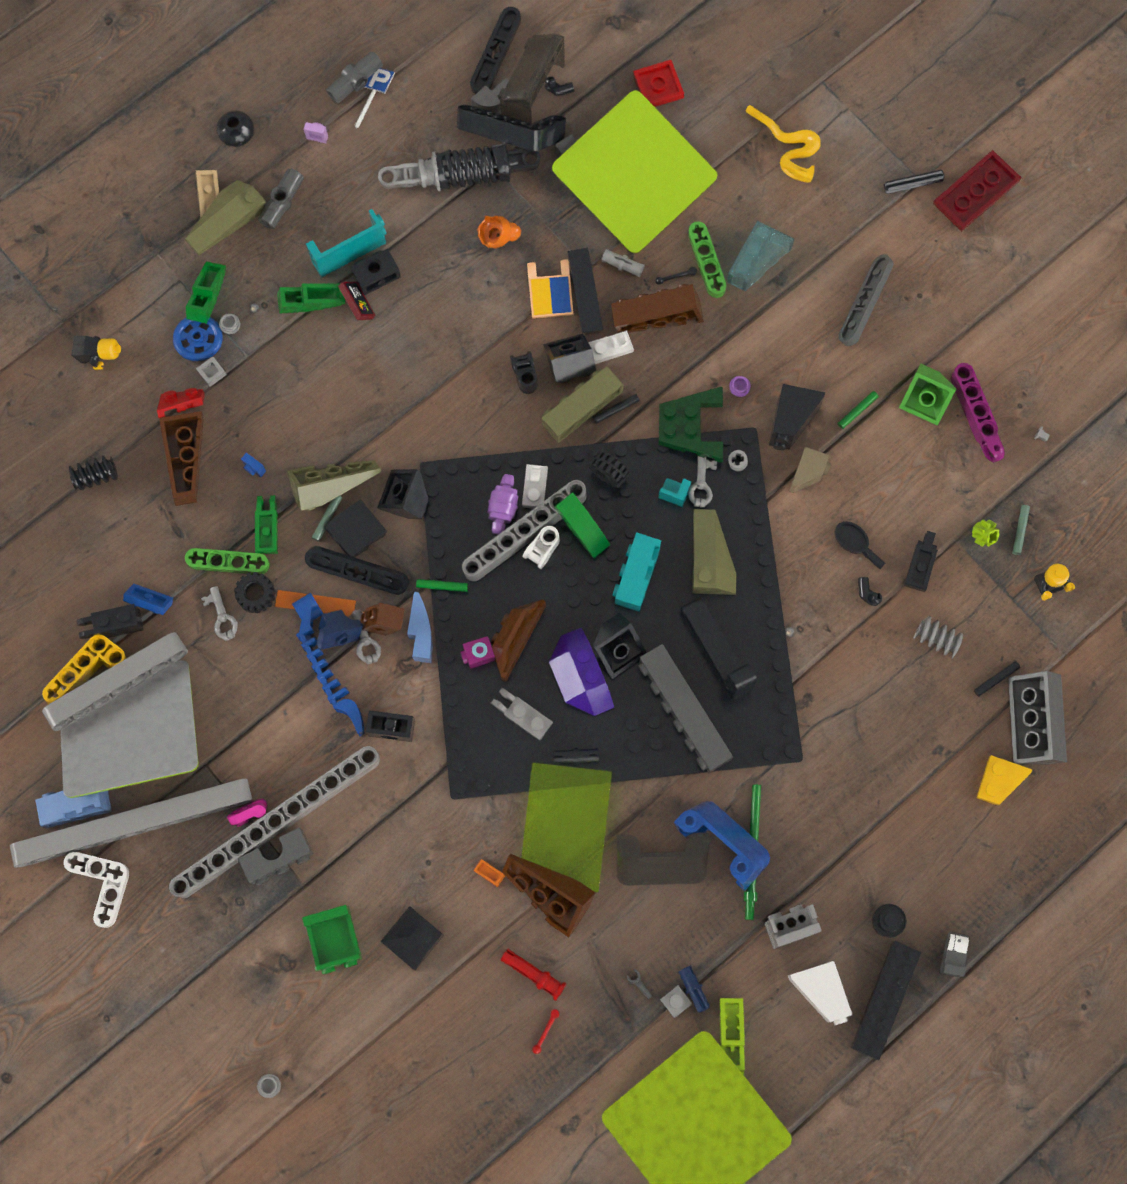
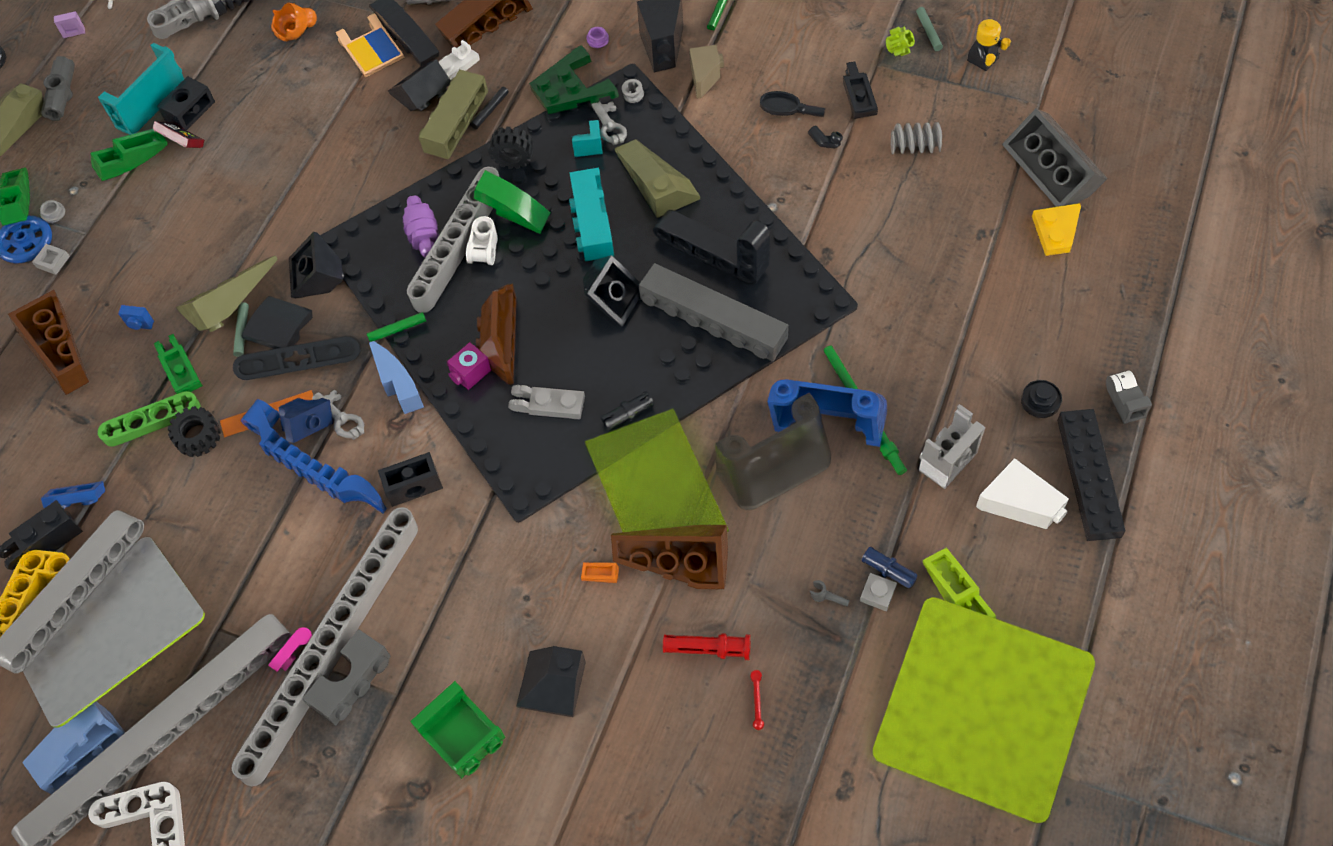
camera: 25 degrees left, 15 degrees down
red wing [157,388,205,418] -> none
light grey piece [201,586,238,641] -> none
reddish brown brick [360,603,405,636] -> none
black piece [510,351,538,394] -> none
white plate [522,465,548,508] -> none
dark purple wedge [549,628,615,716] -> none
black piece [974,661,1021,697] -> none

